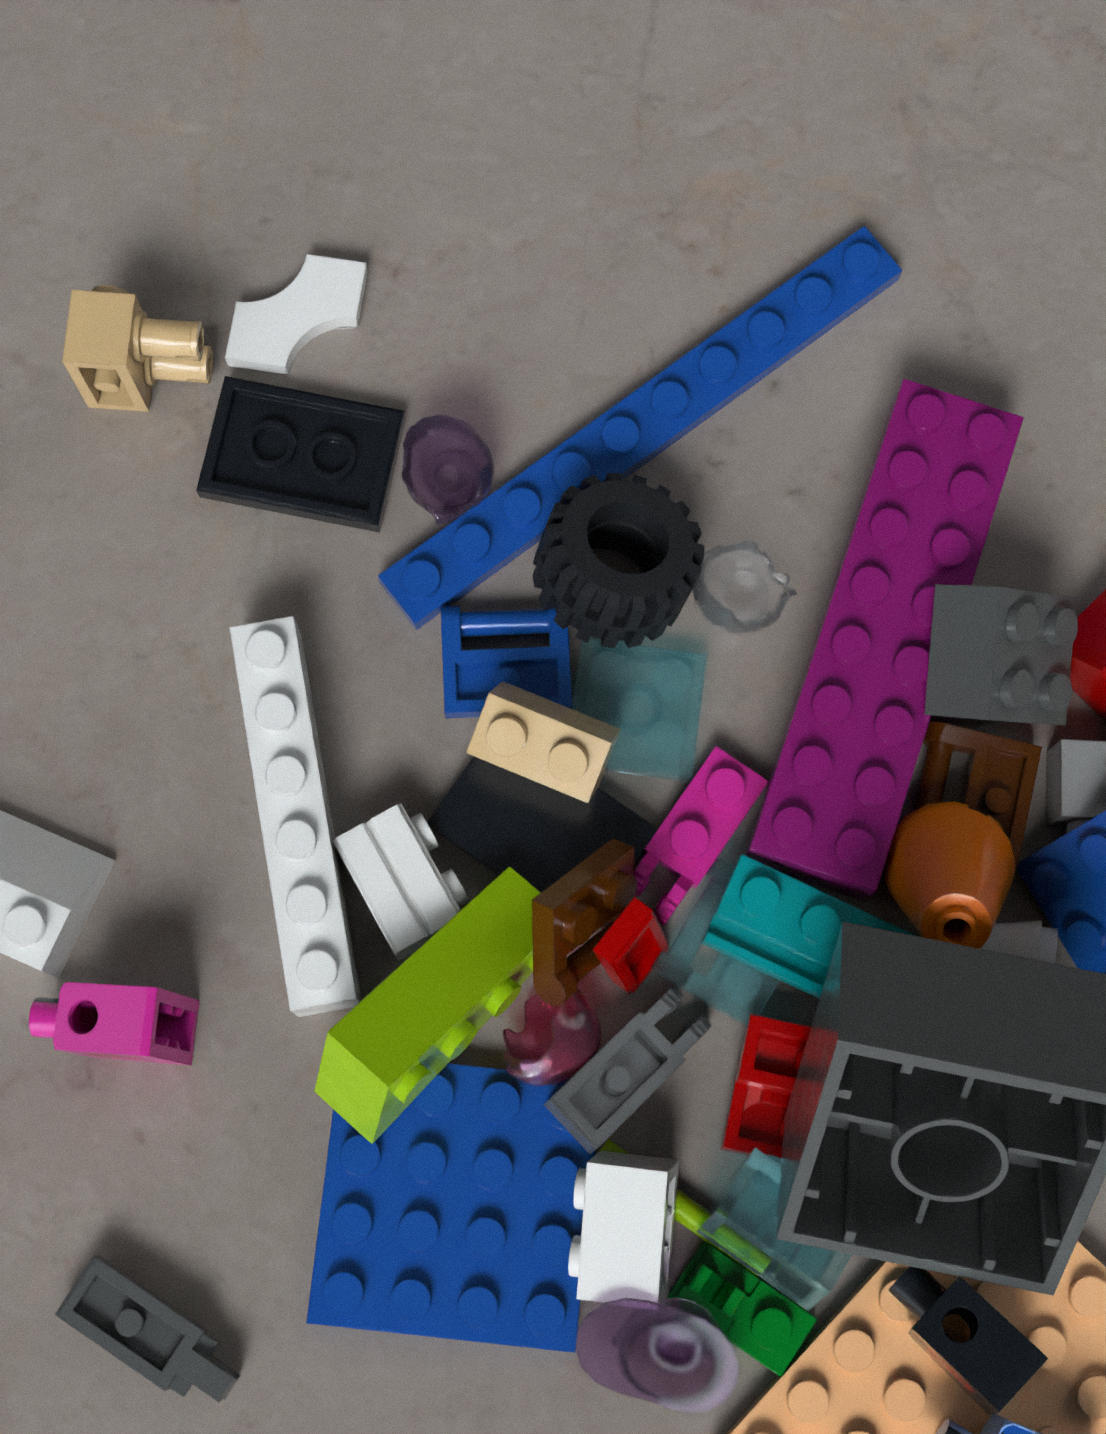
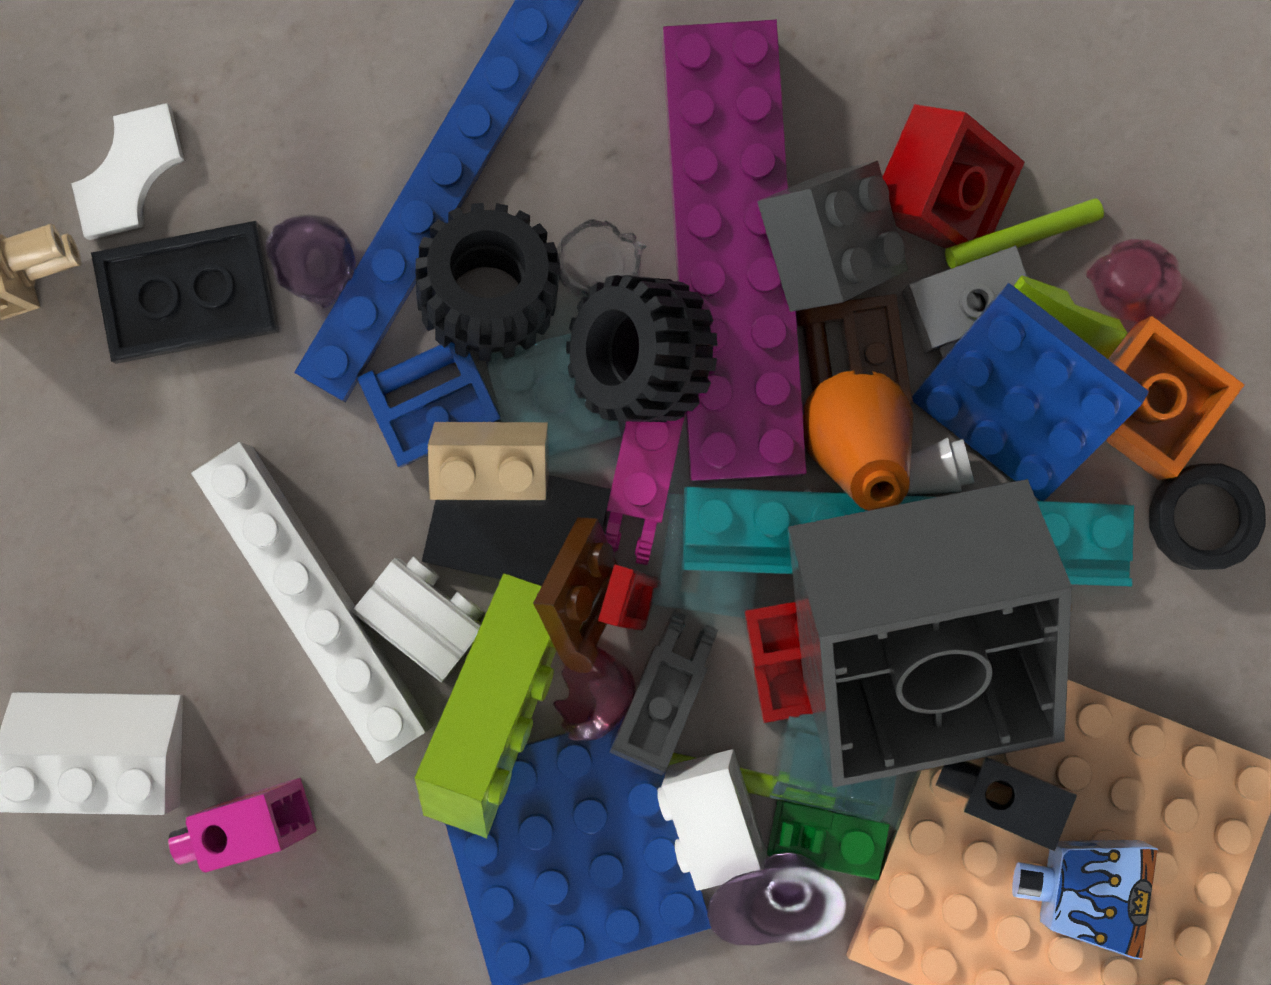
camera: 20 degrees left, 10 degrees up
none -> black tyre [566,275,718,422]

